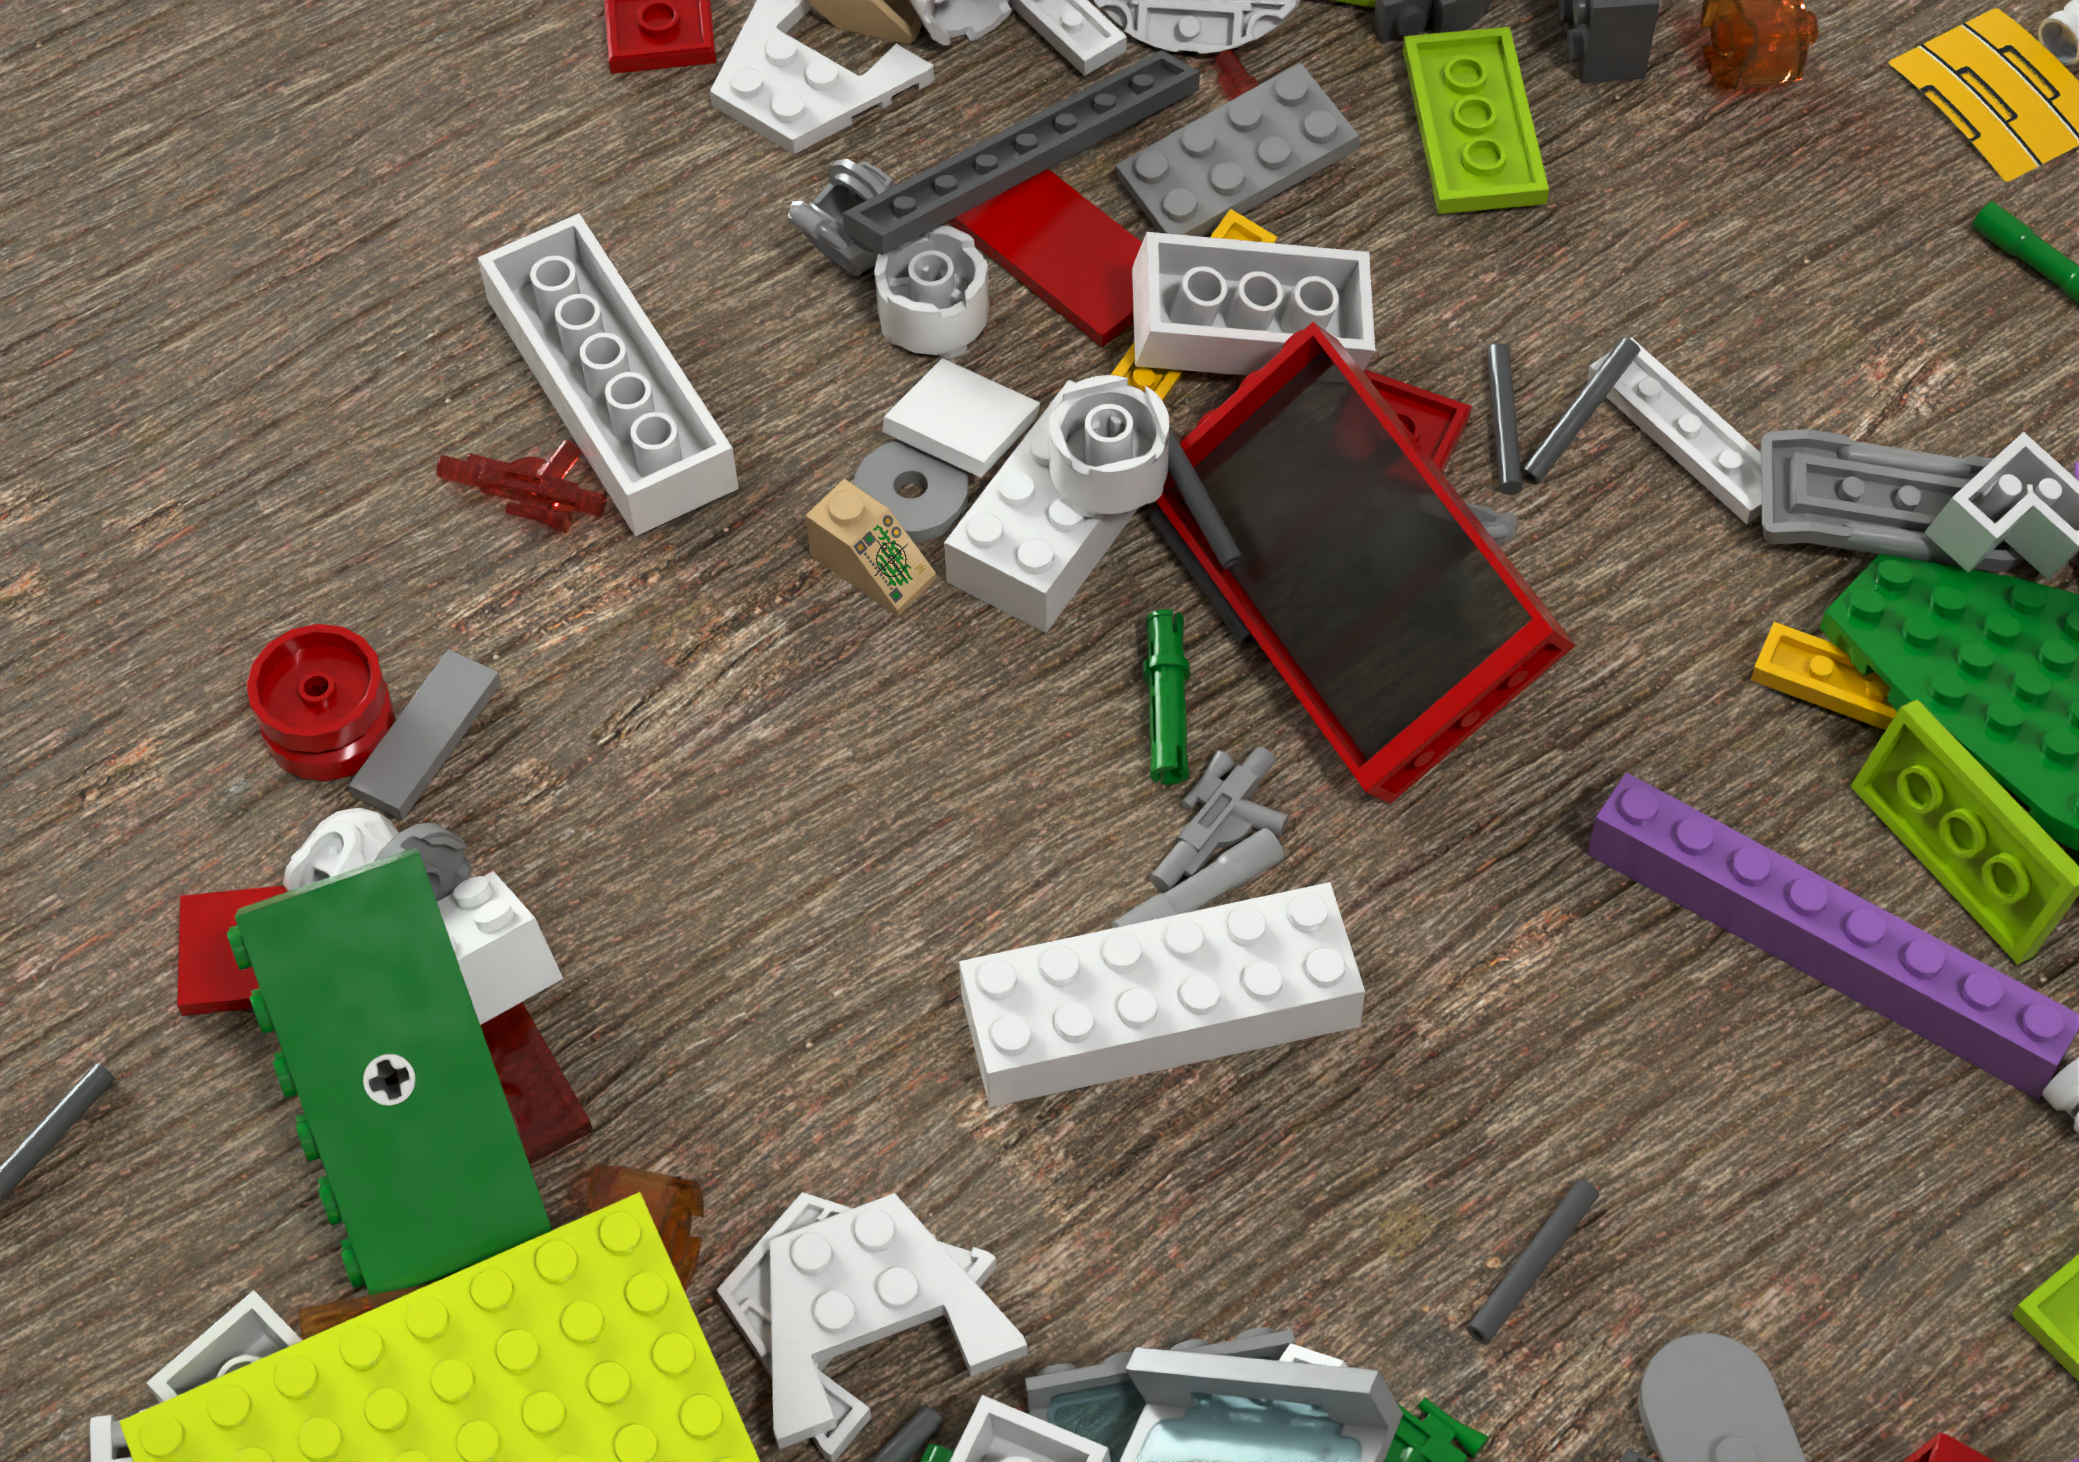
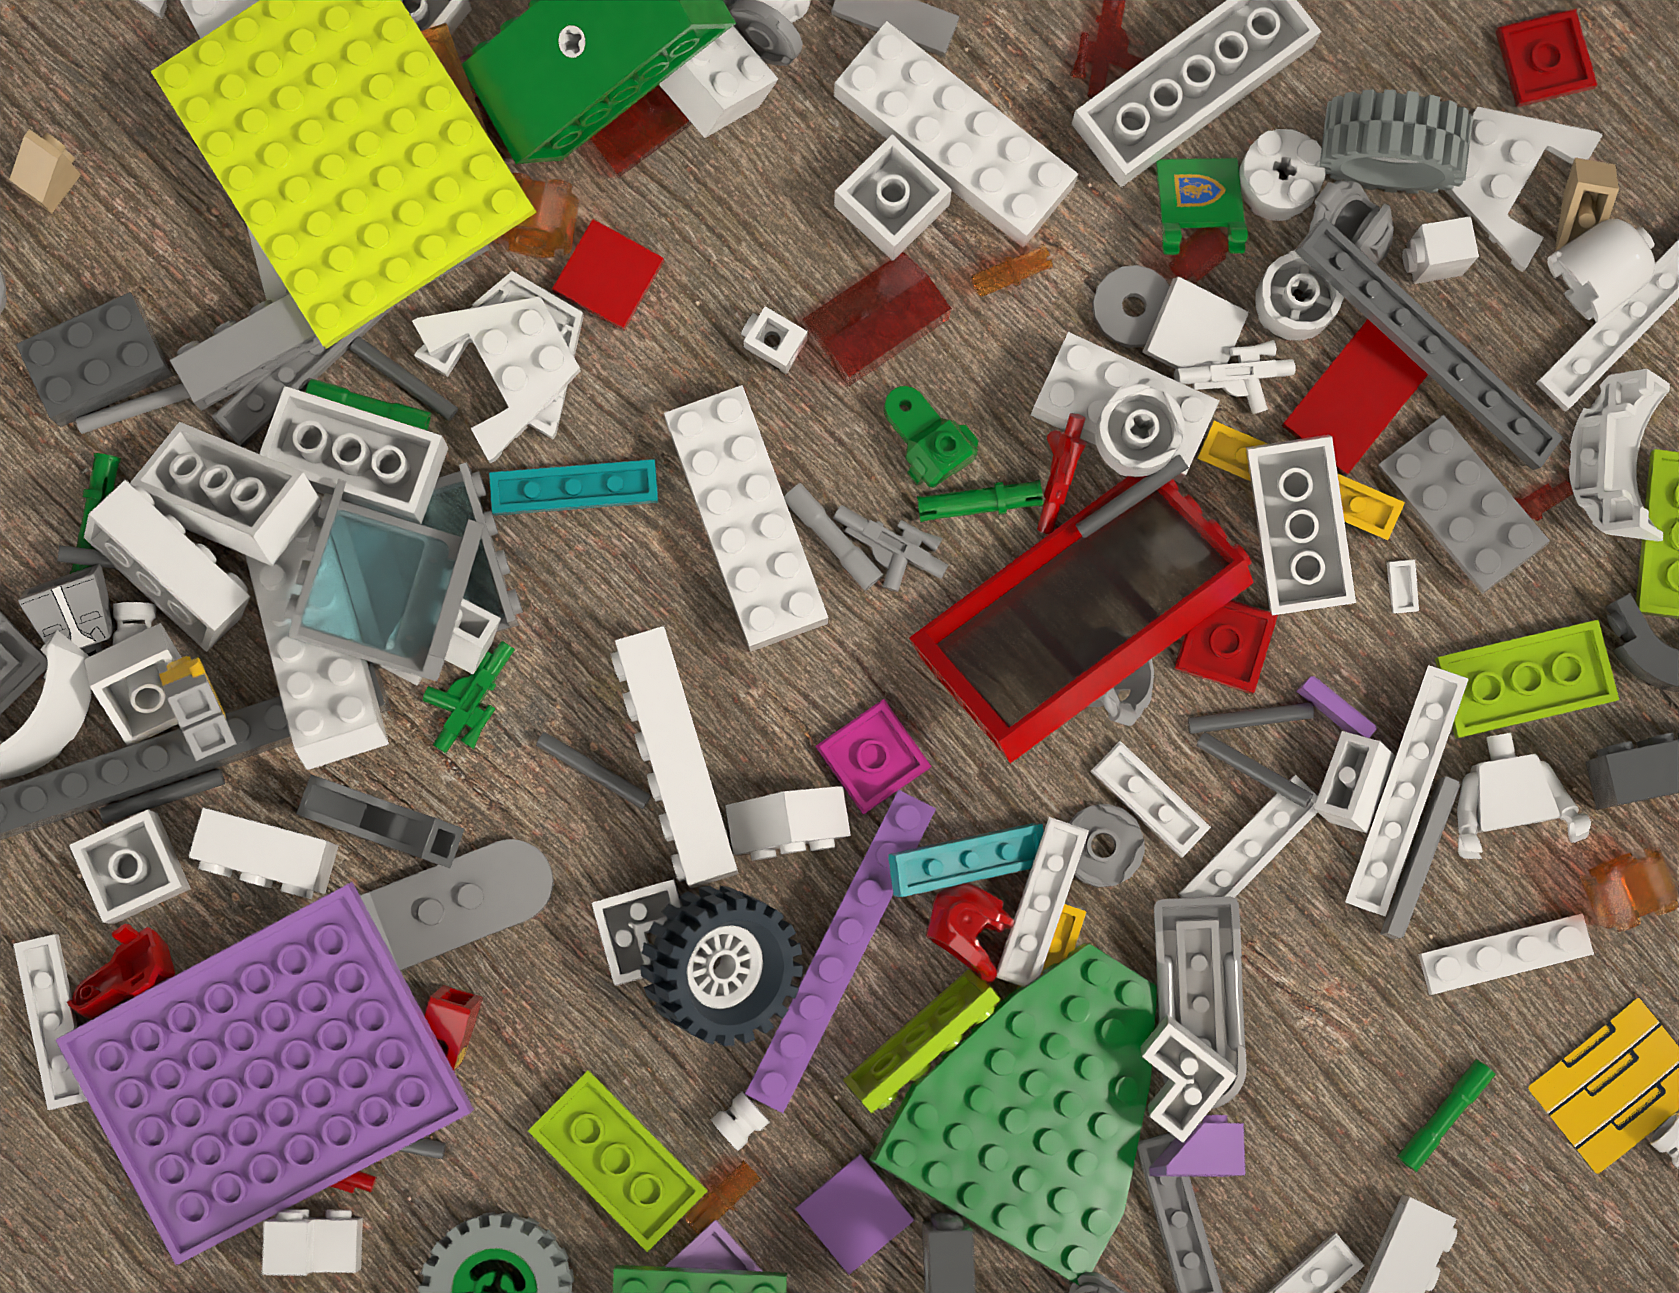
camera: 75 degrees right, 25 degrees up
tan slope [805,478,936,617] -> none
none -> teal plate [489,459,659,516]
none -> red tile [552,219,665,331]
none -> white brick [591,879,682,986]
none -> white brick [610,626,739,888]
none -> black wheel [640,886,803,1046]
none -> white brick [725,786,851,861]
none -> white brick [741,307,808,374]
none -> clear red slope [802,251,952,387]
none -> dark pink tile [815,699,932,815]
none -> white brick [834,21,1078,248]
none -> white brick [834,134,952,261]
none -> green piece [884,386,979,488]
none -> teal plate [888,823,1044,897]
none -> red helmet [926,882,1015,983]
none -> clear orange axle [971,244,1053,297]
none -> white tile [996,817,1089,987]
none -> red piece [1037,413,1087,534]
none -> light grey tile [1068,804,1145,888]
none -> white tile [1090,741,1211,858]
none -> green flag [1156,158,1248,255]
none -> clear red brick [1169,227,1229,284]
none -> white piece [1174,340,1295,414]
none -> white brick [1239,129,1325,221]
none -> medium lavender tile [1296,676,1377,738]
none -> white brick [1314,731,1395,833]
none -> light grey wheel [1320,89,1473,194]
none -> white plate [1345,665,1468,916]
none -> light grey tile [1380,776,1460,940]
none -> white piece [1386,559,1419,614]
none -> white brick [1403,216,1479,284]
none -> white plate [1418,914,1594,995]
none -> white torso [1457,733,1591,859]

